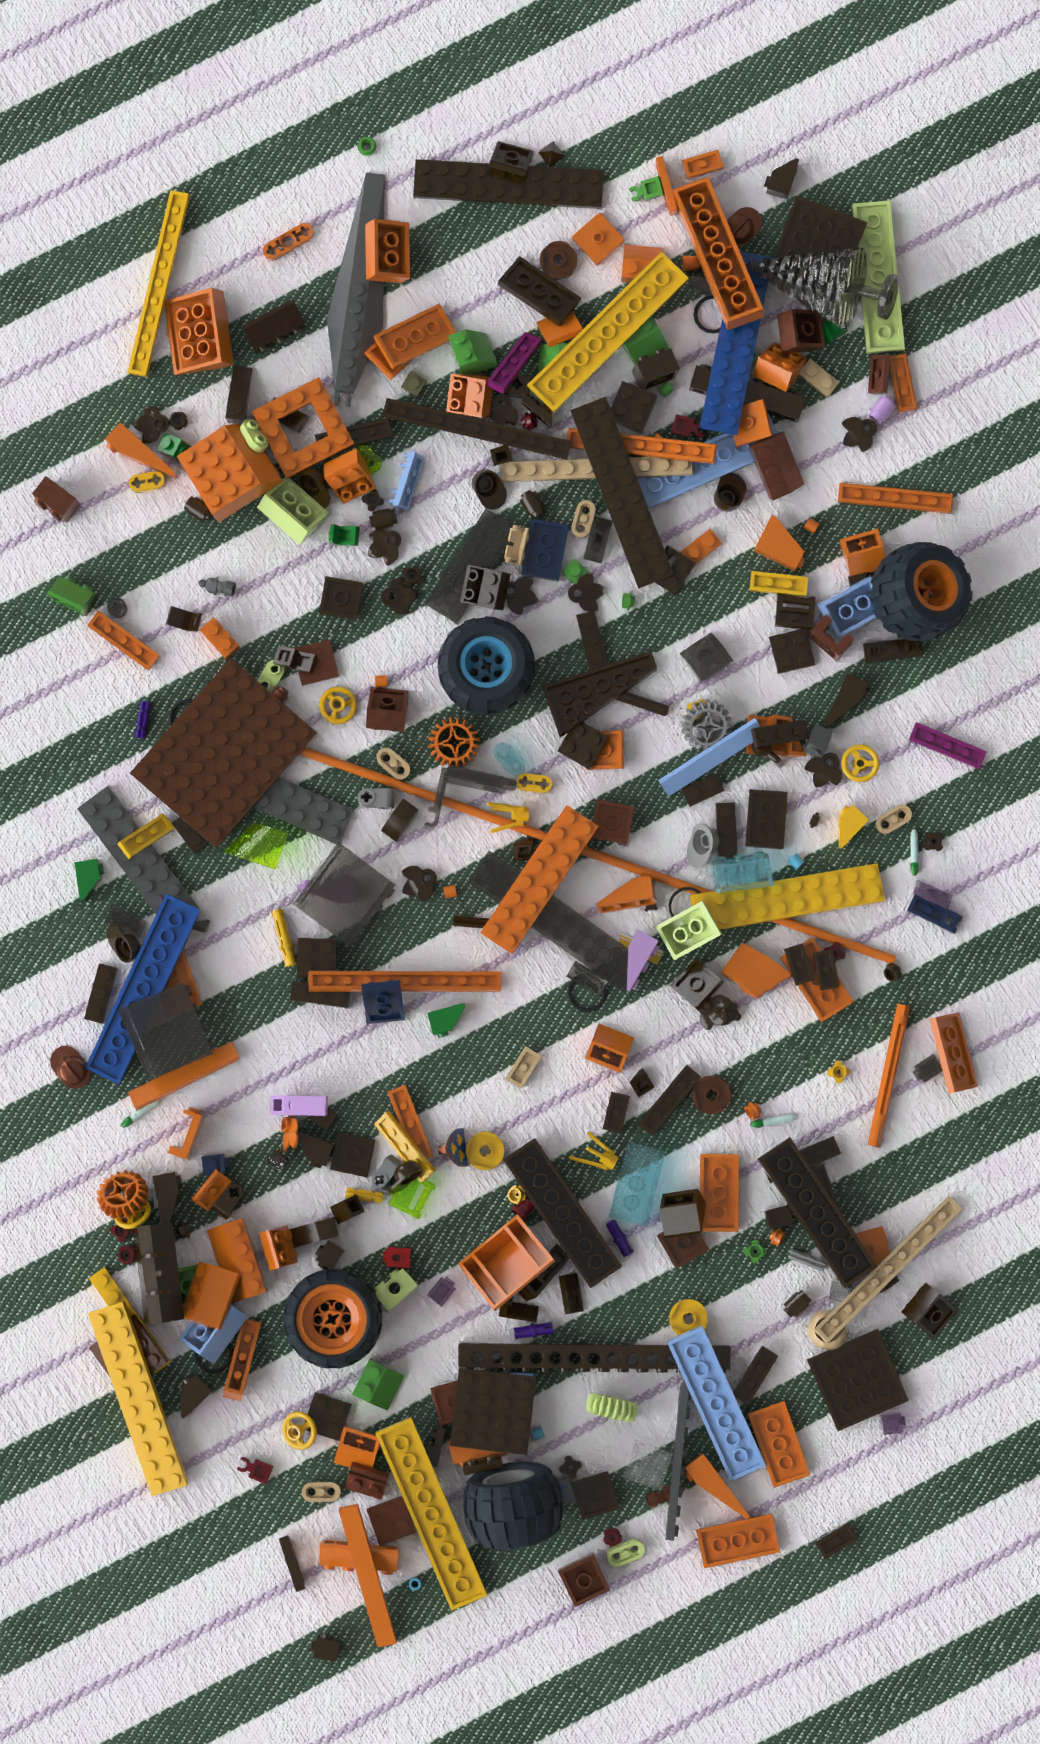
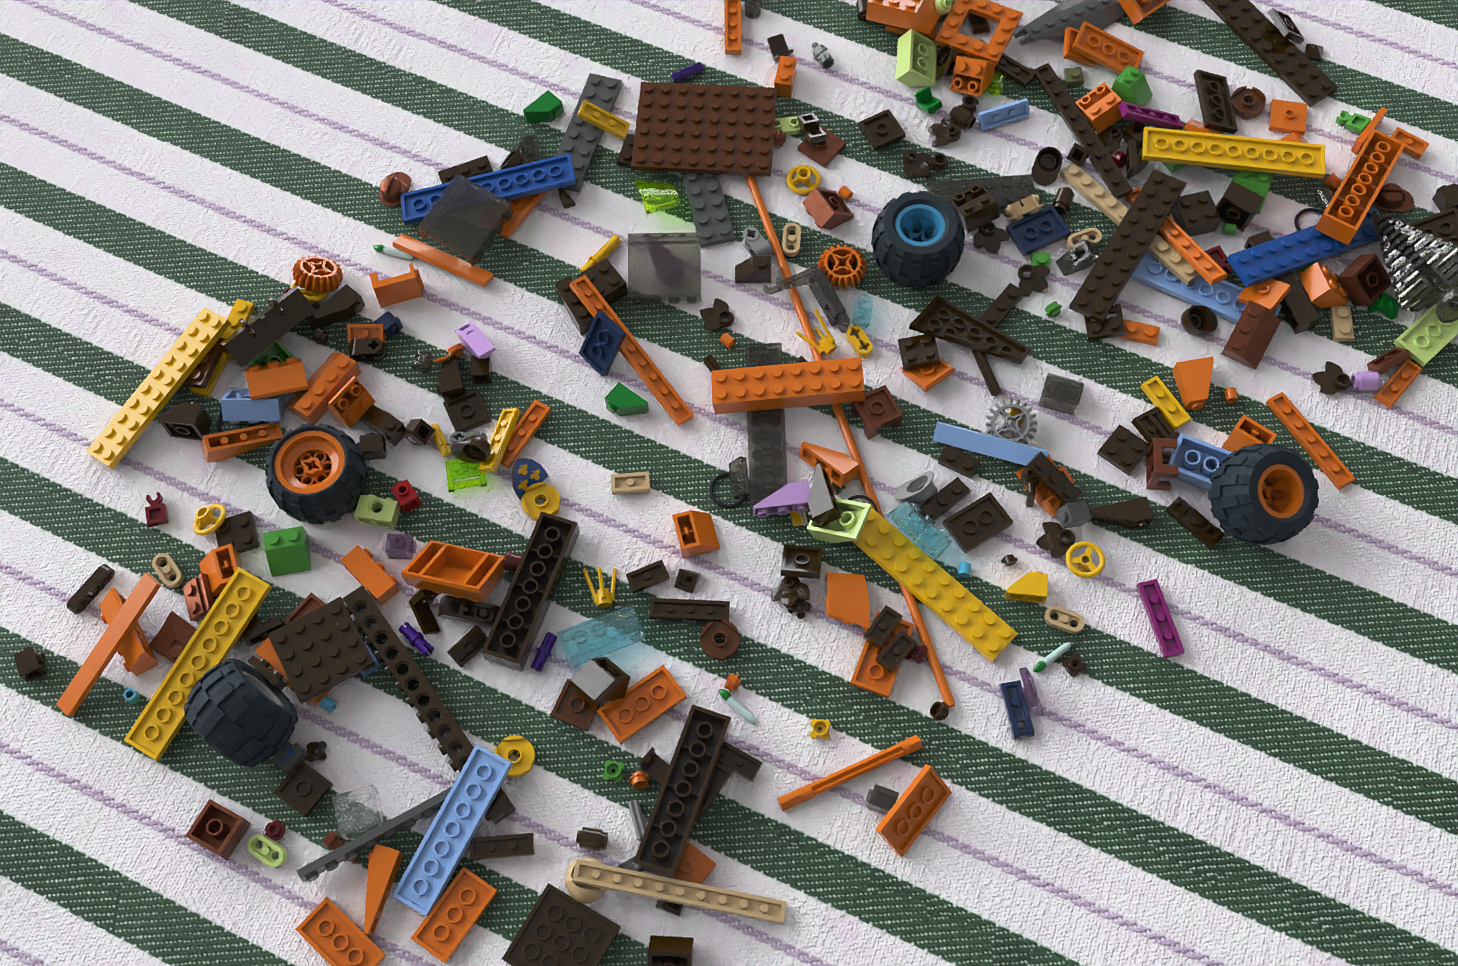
camera: 55 degrees right, 20 degrees down
yellow plate [508,1185,526,1204] -> none
yellowish green gear [586,1393,638,1422] -> none
none -> orange brick [340,545,399,606]
none -> slope [808,463,841,527]

